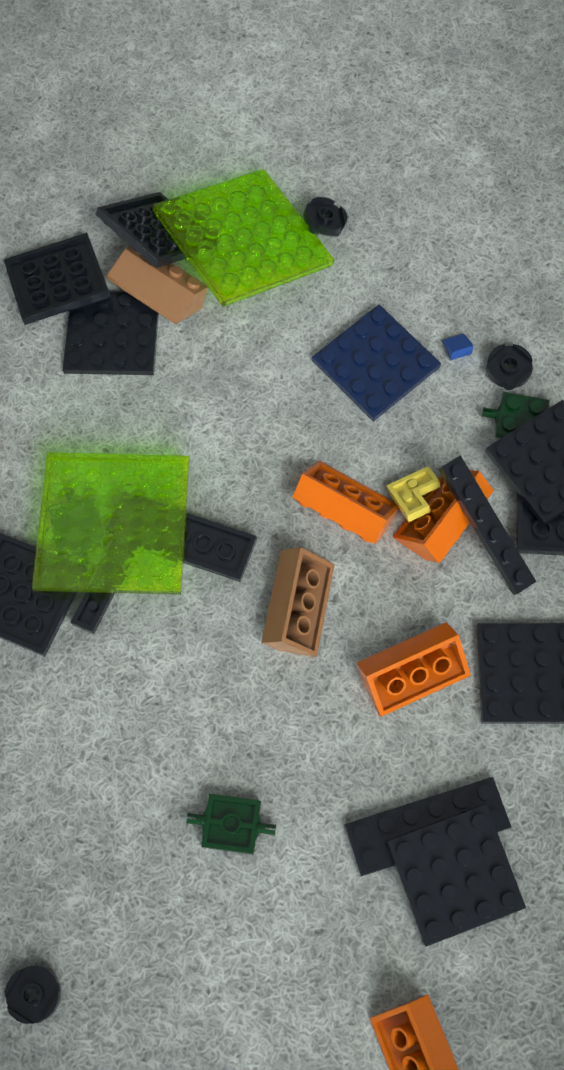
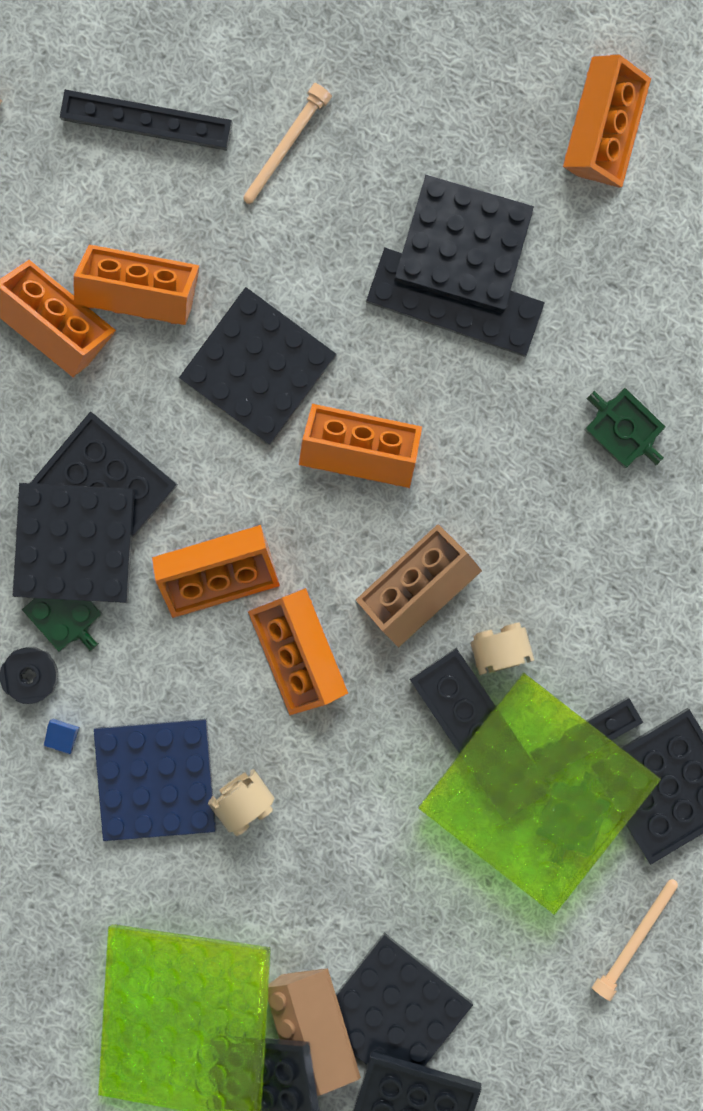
camera: 150 degrees left, 20 degrees up
black plate [303,197,347,236] -> none
light yellow plate [386,466,440,522] -> none
black plate [438,455,537,595] -> none
none -> tan brick [208,769,274,836]
none -> tan brick [470,622,535,675]

